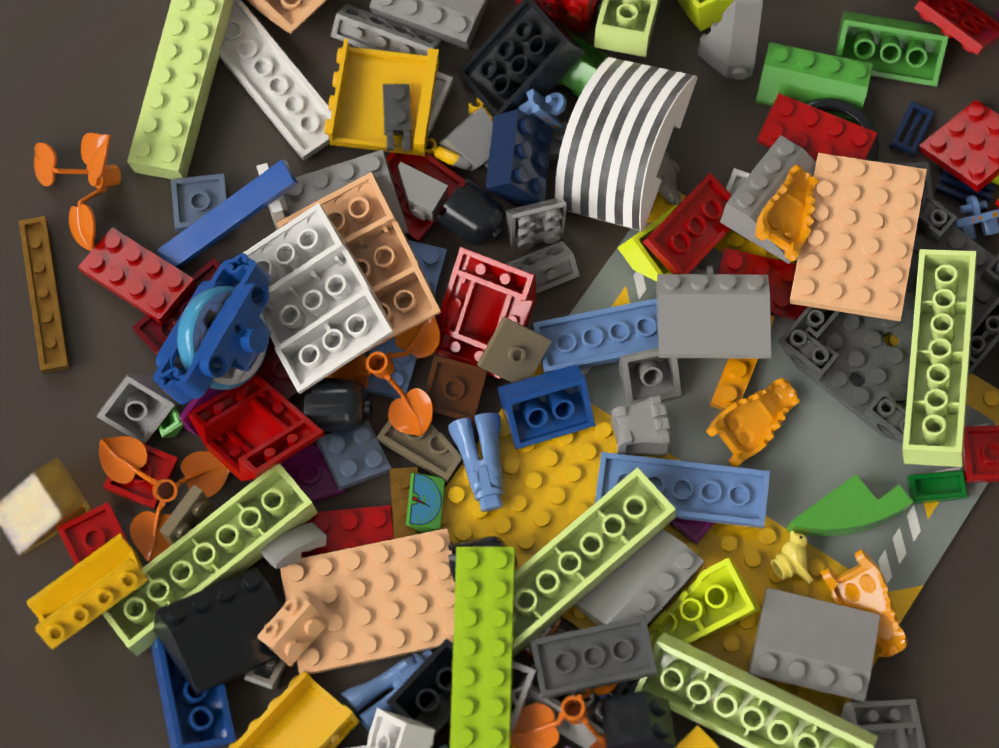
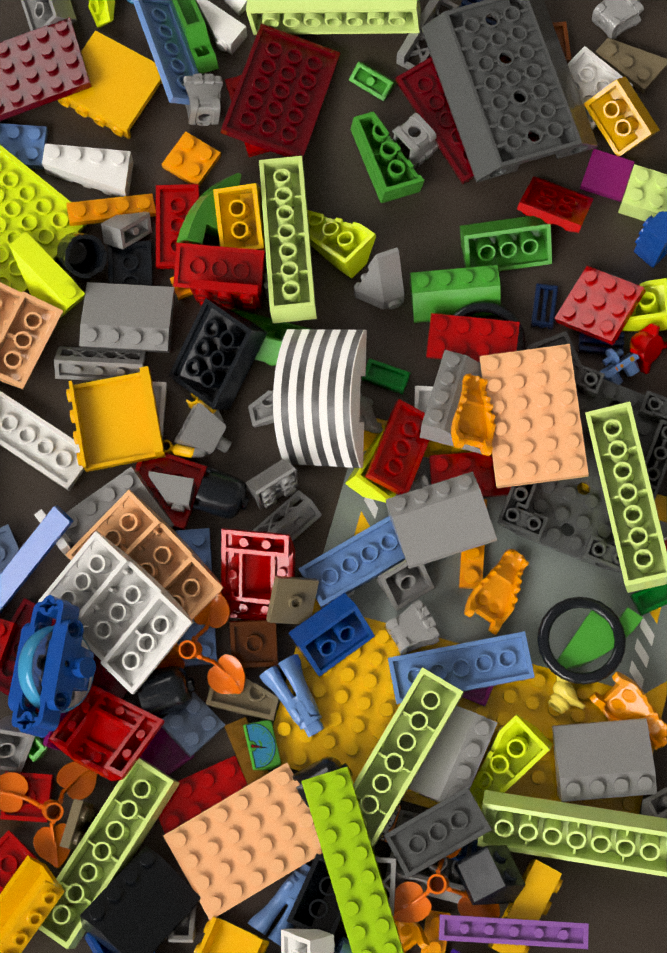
camera: 15 degrees left, 5 degrees up
light nougat bracket [258,594,329,667] -> none
light grey slope [261,522,327,569] -> none
dark grey hinge [382,84,411,151] -> none
dark blue brick [485,109,552,207] -> none
medium blue hips [519,88,566,132] -> none
none -> green tile [362,358,411,394]
none -> black wedge [537,597,626,685]

